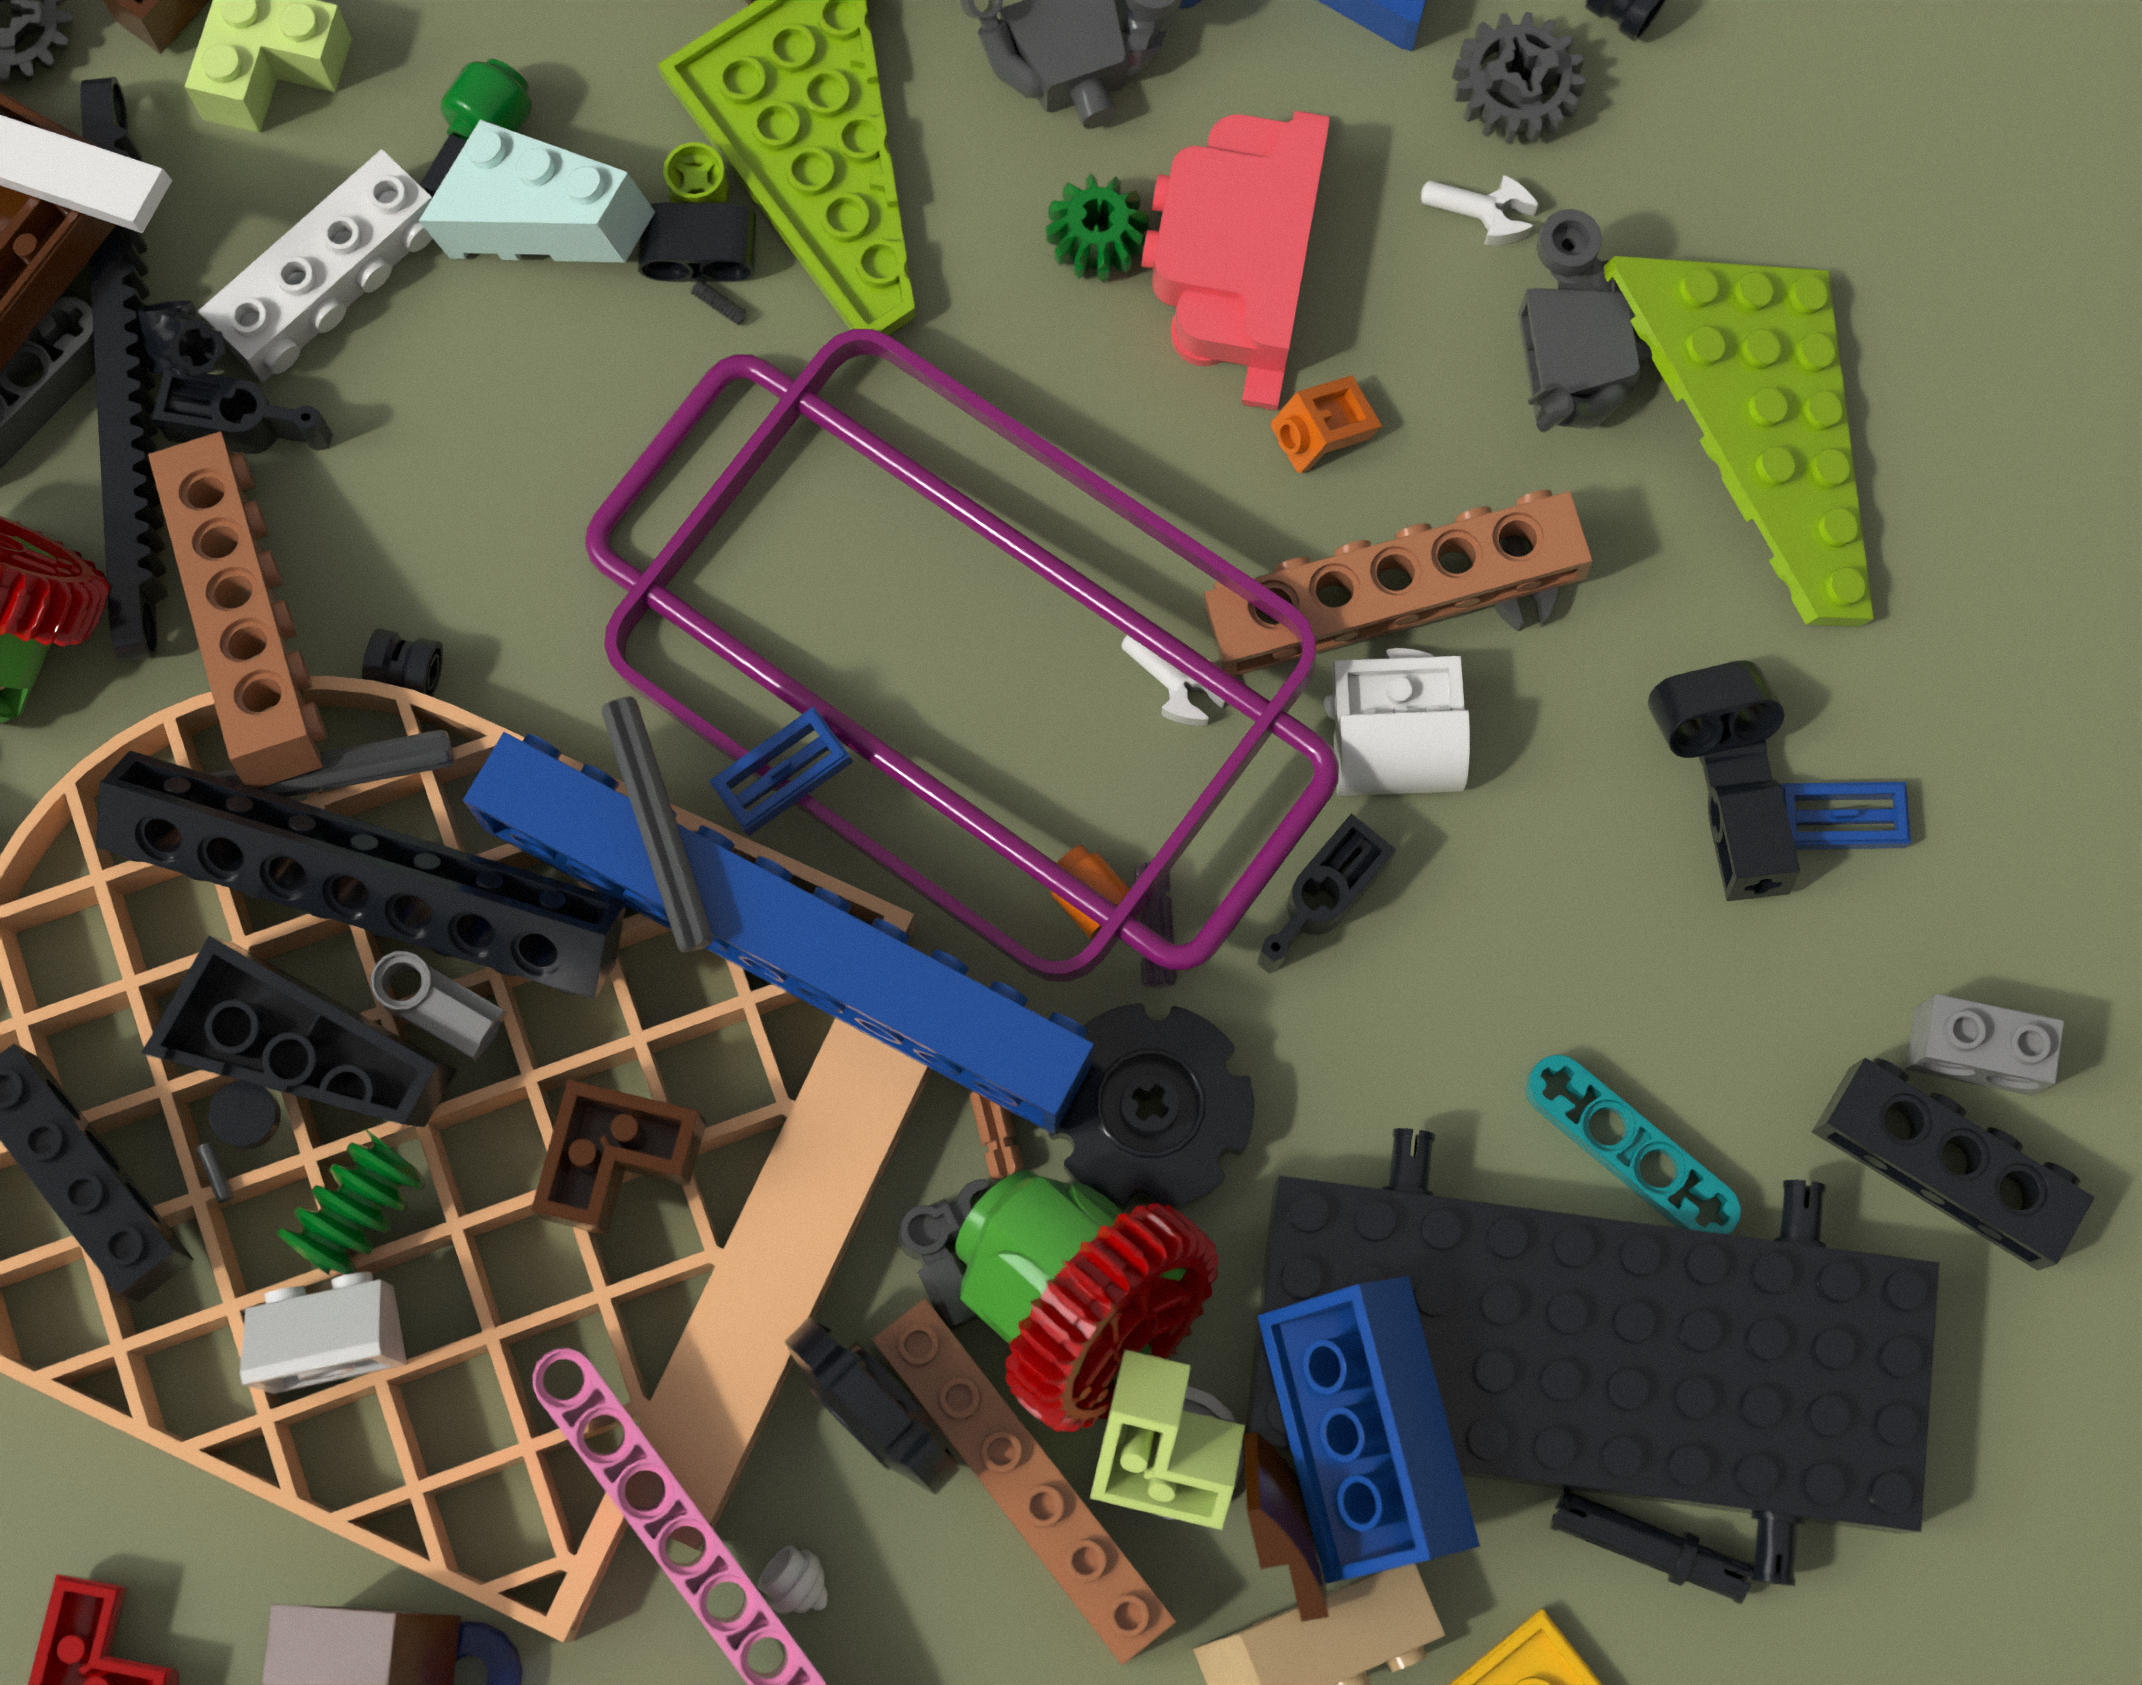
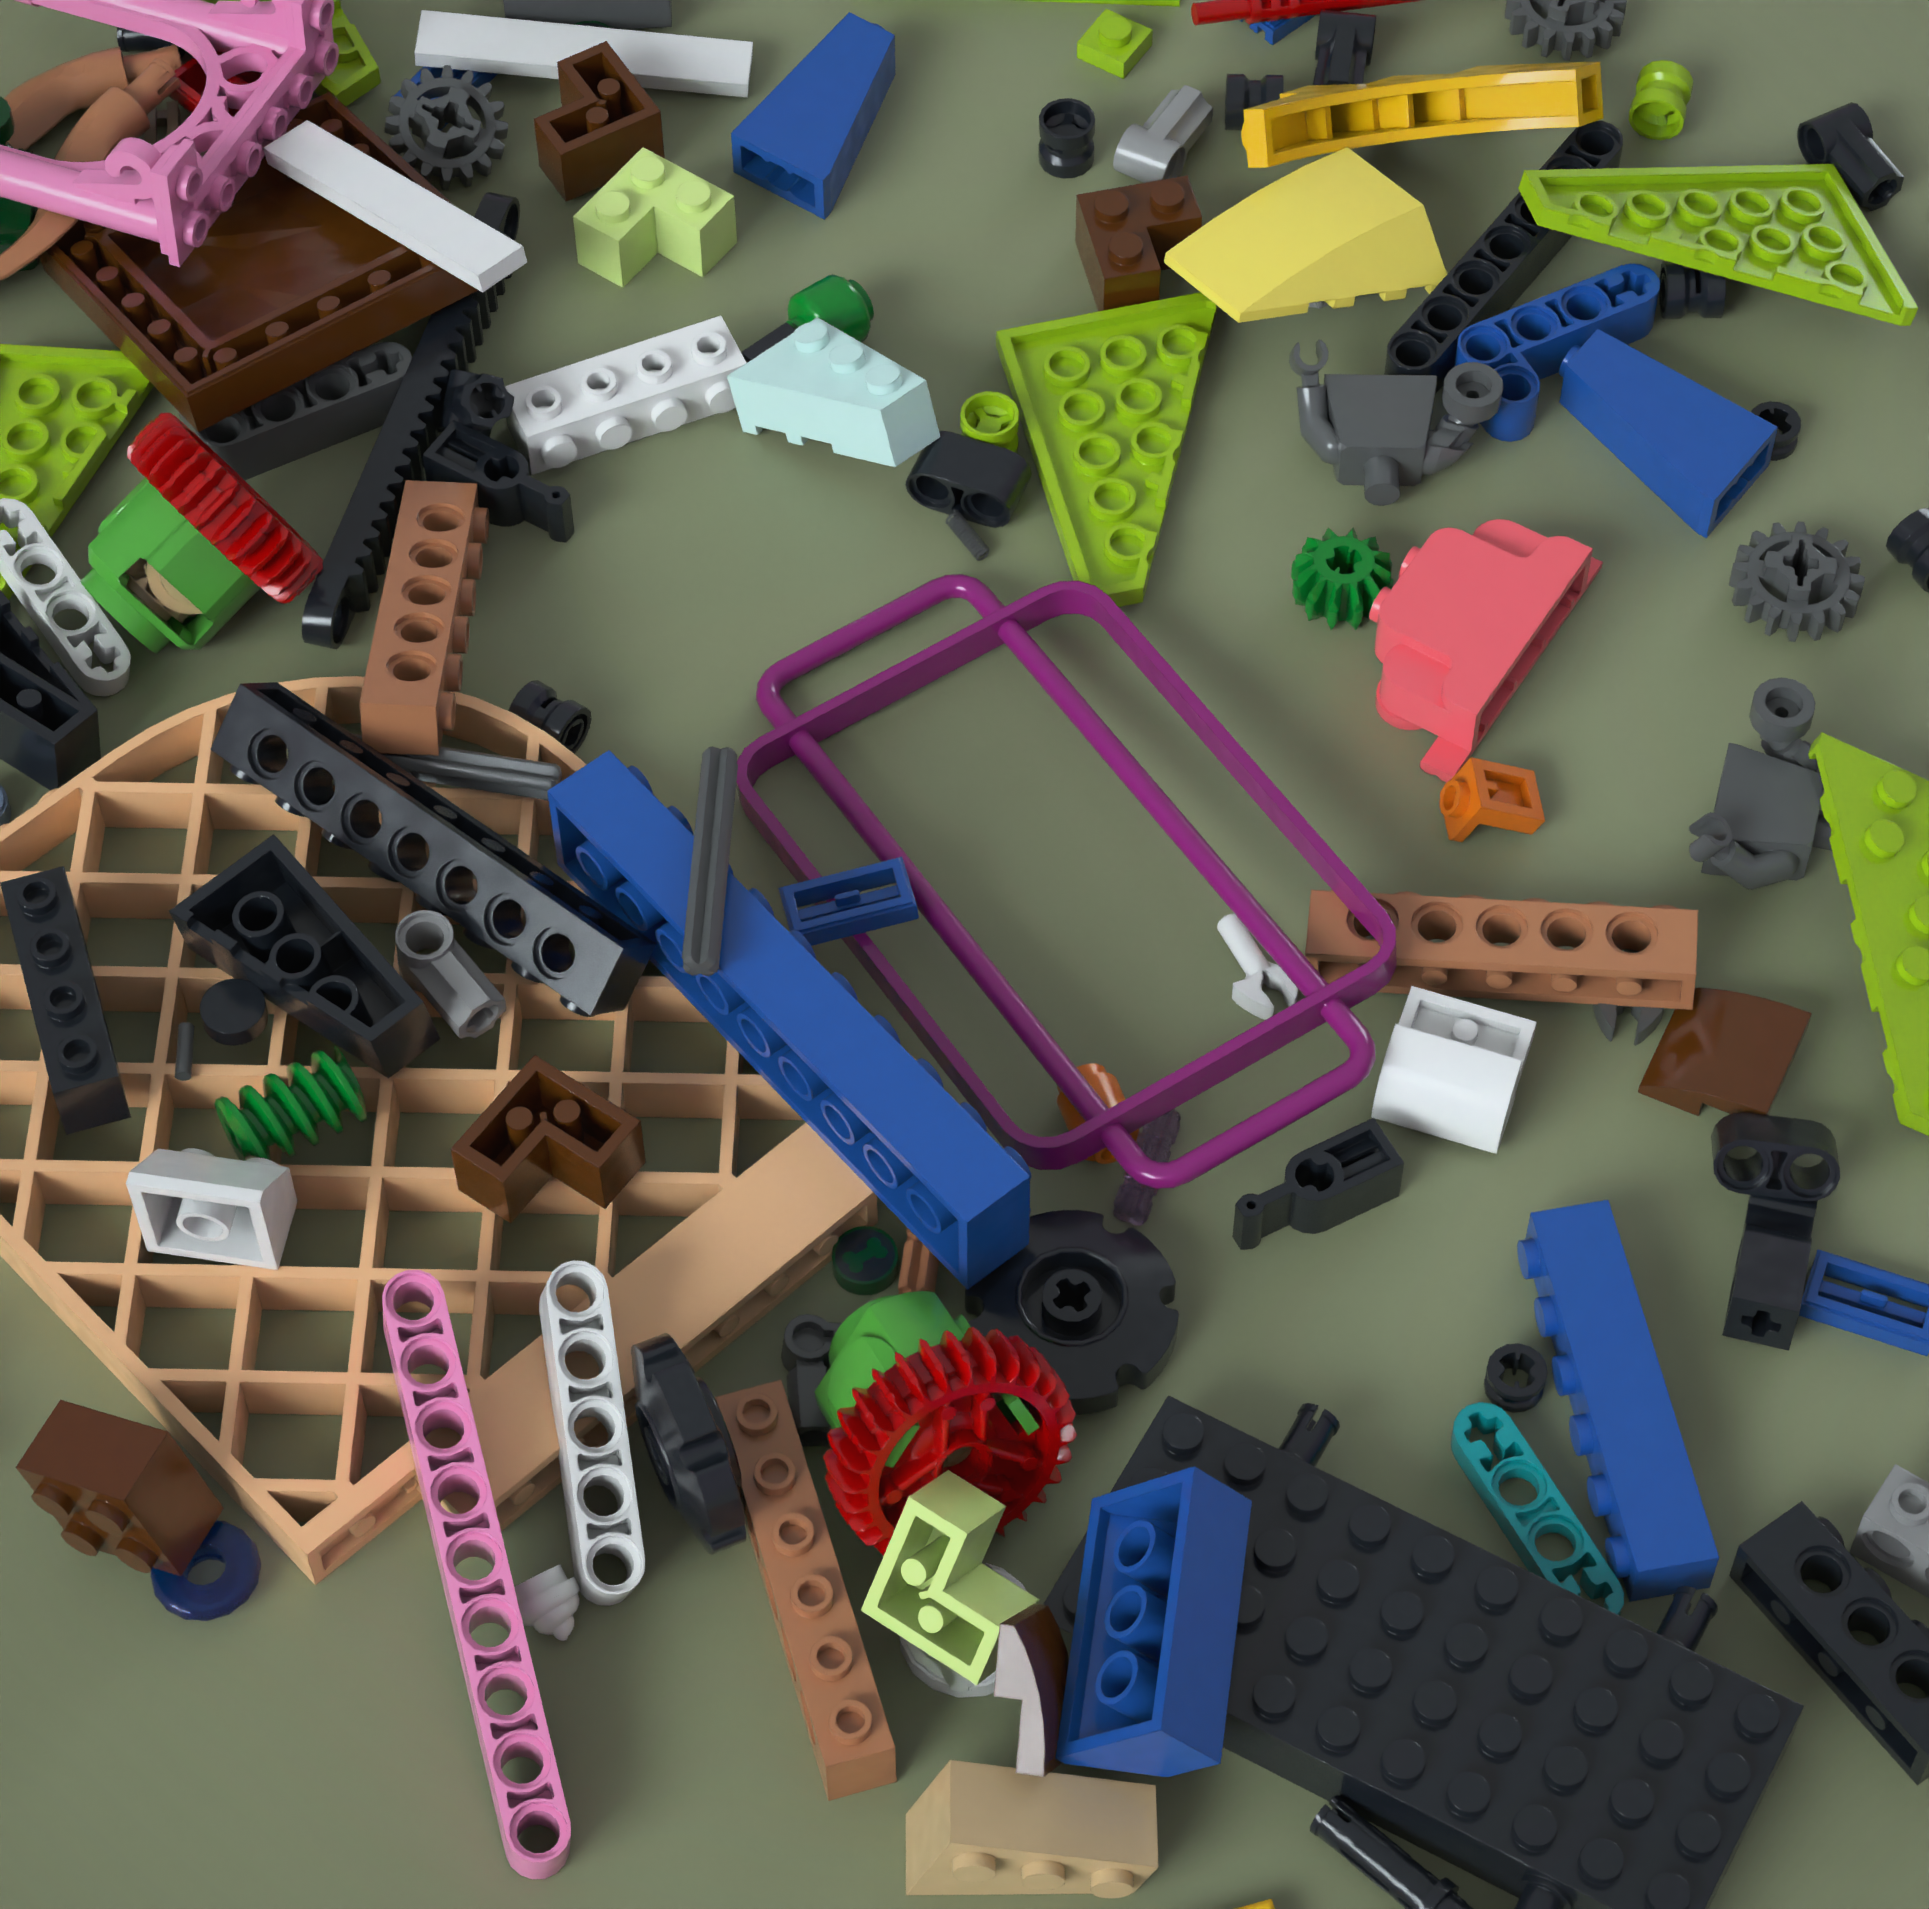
camera: 25 degrees right, 20 degrees down
white bar [1421,175,1538,246] -> none
none -> white beam [539,1260,645,1606]
none -> tile [832,1226,899,1295]
none -> black bush [1484,1343,1548,1413]
none -> blue brick [1517,1200,1719,1602]
none -> reddish brown slope [1638,988,1812,1116]

